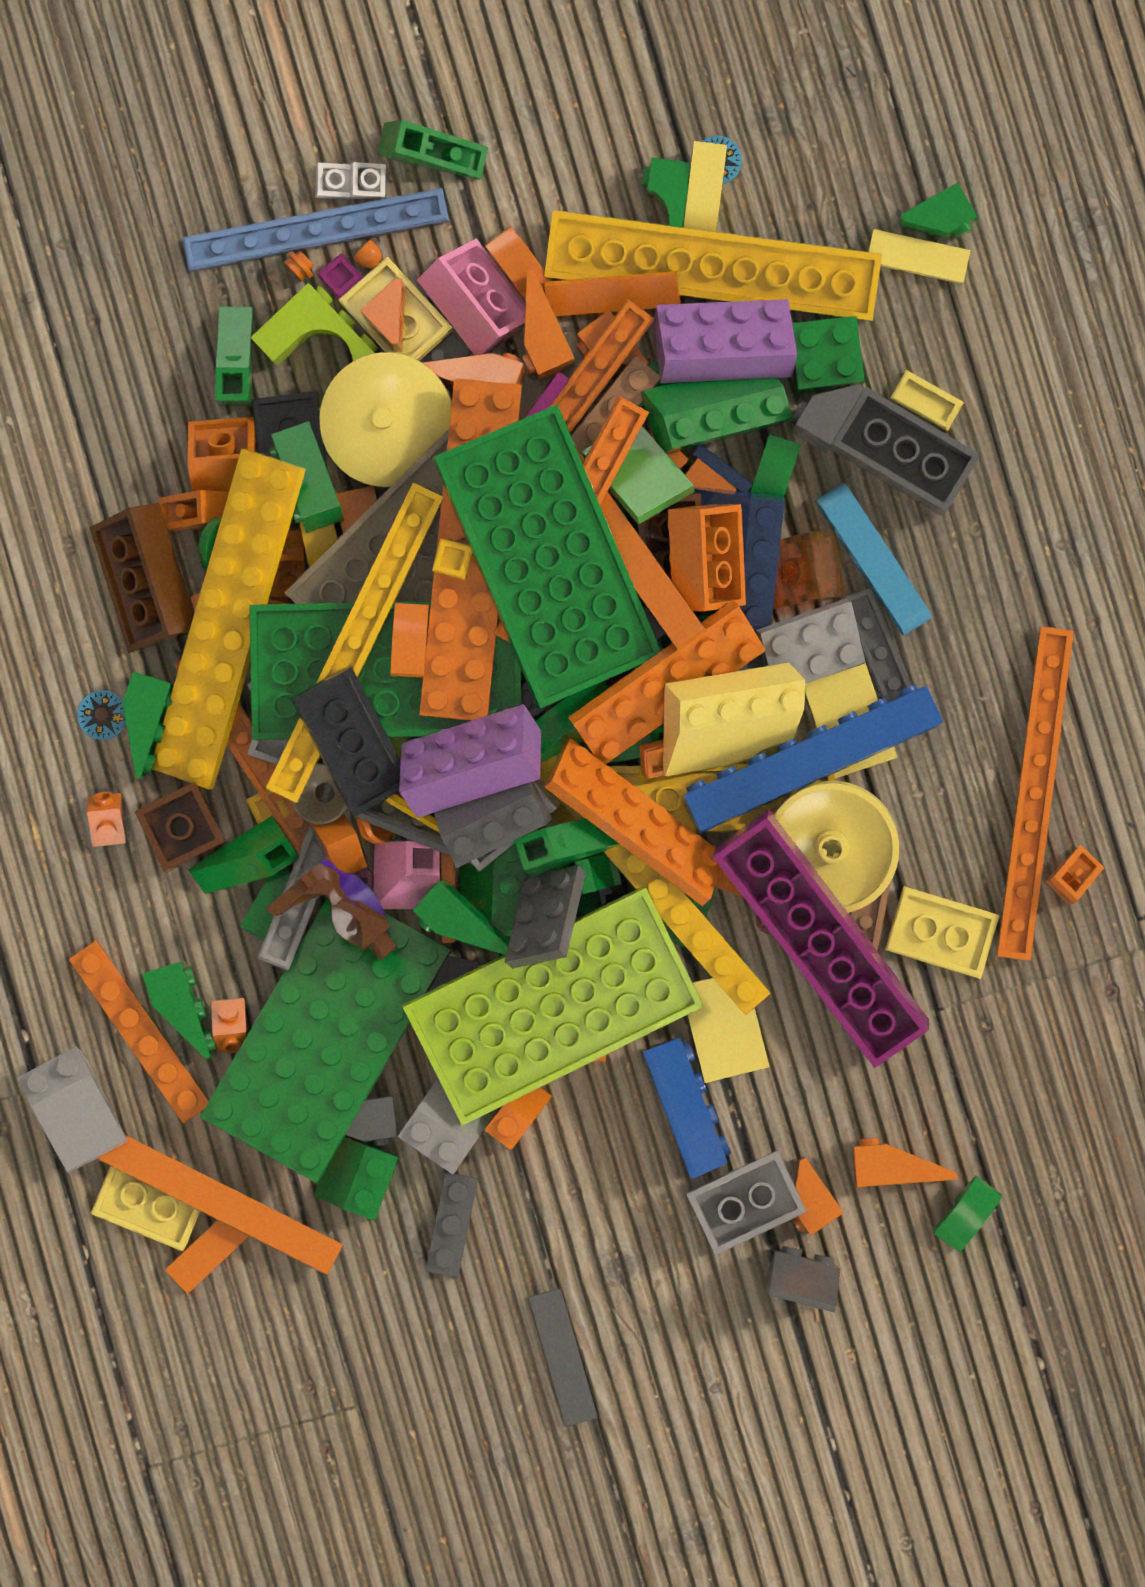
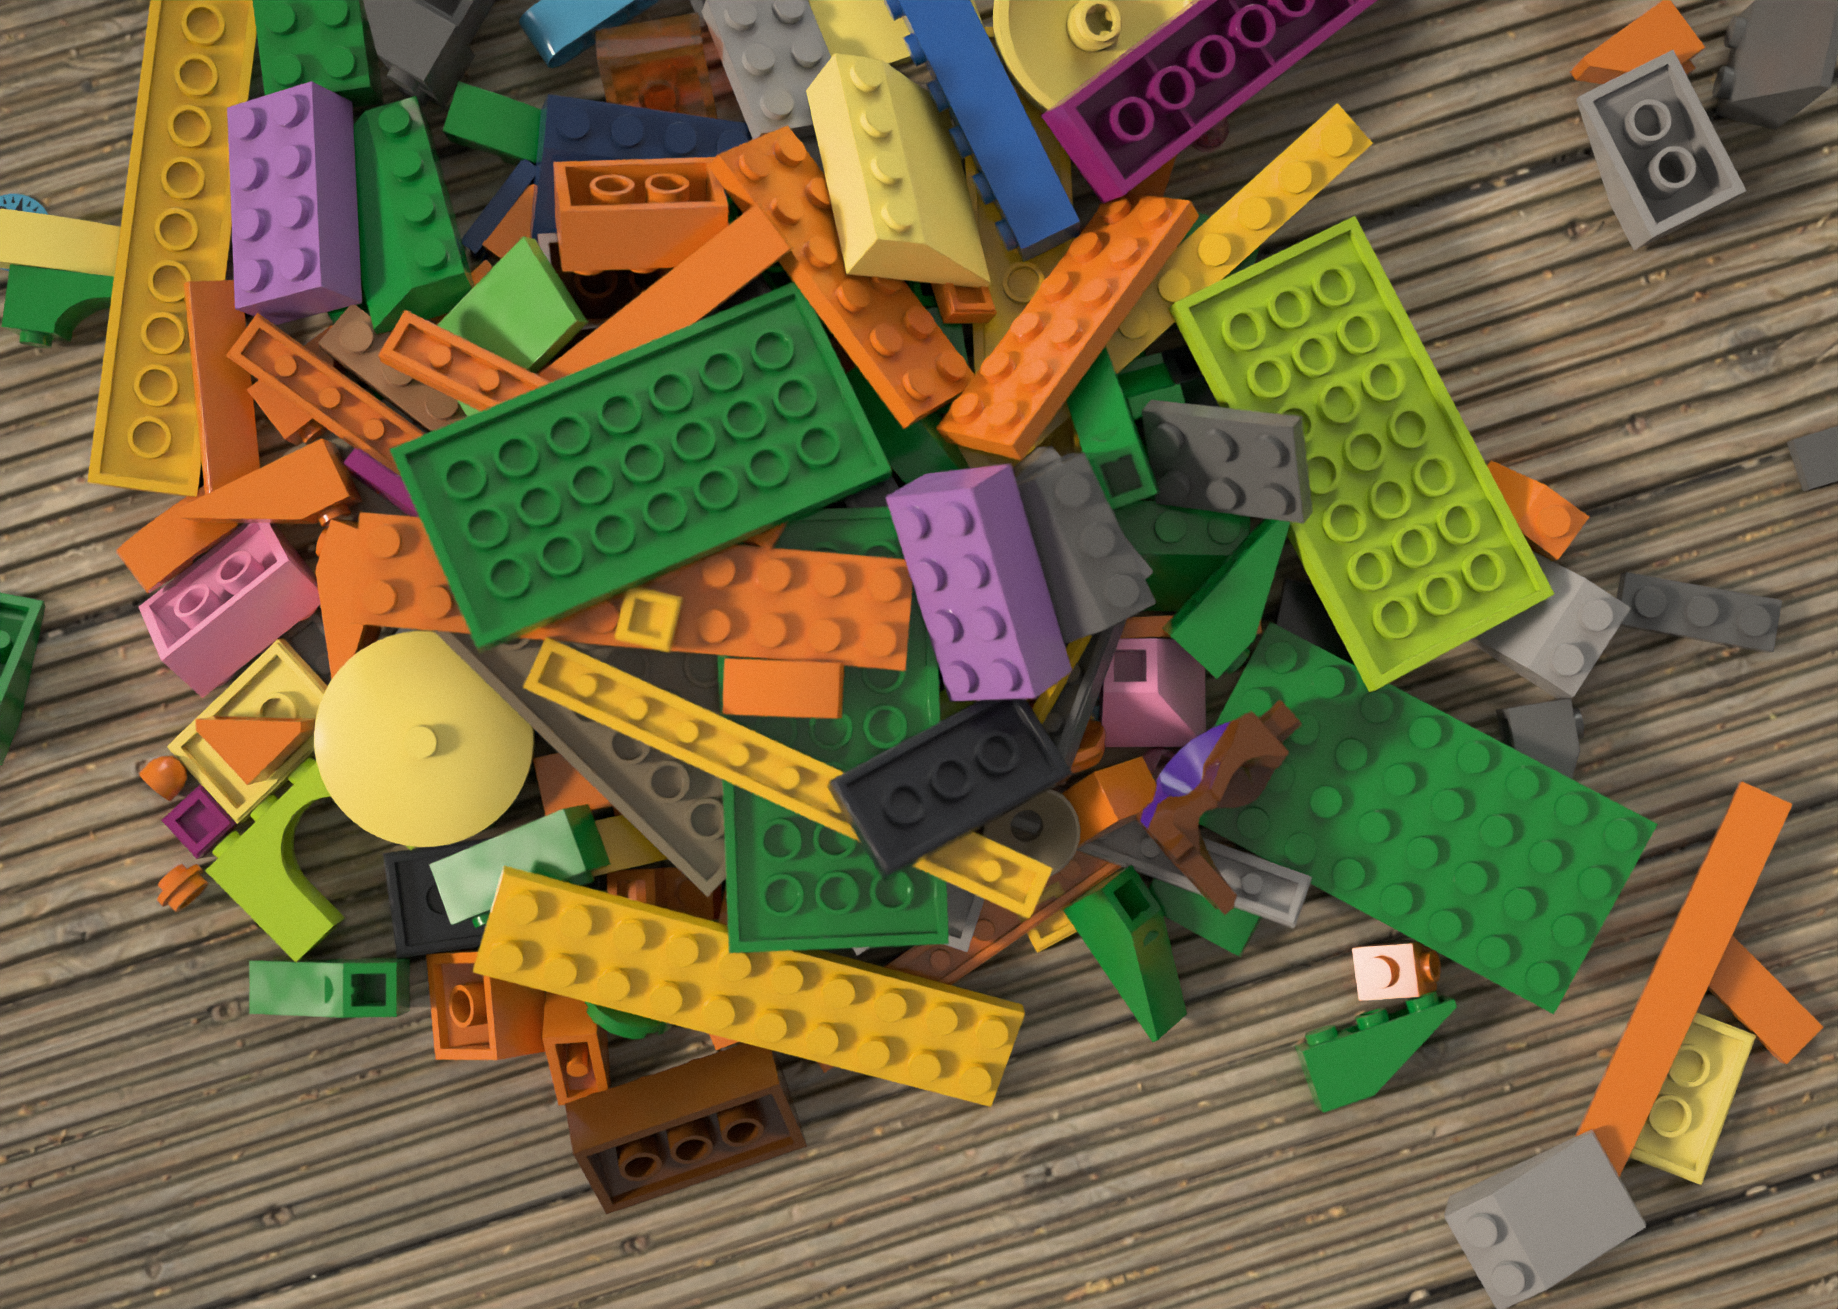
camera: 85 degrees left, 0 degrees up
orange plate [68,940,209,1124] -> none
piece [78,690,126,740] -> none
orange bracket [87,792,126,847] -> none
green slope [123,671,174,780] -> none
reddish brown brick [134,782,227,873] -> none
medium blue tile [182,188,449,272] -> none
green slope [313,1136,399,1221] -> none
white slope [315,162,386,199] -> none
blue slope [642,1037,731,1179] -> none
light yellow tile [687,978,769,1083] -> none

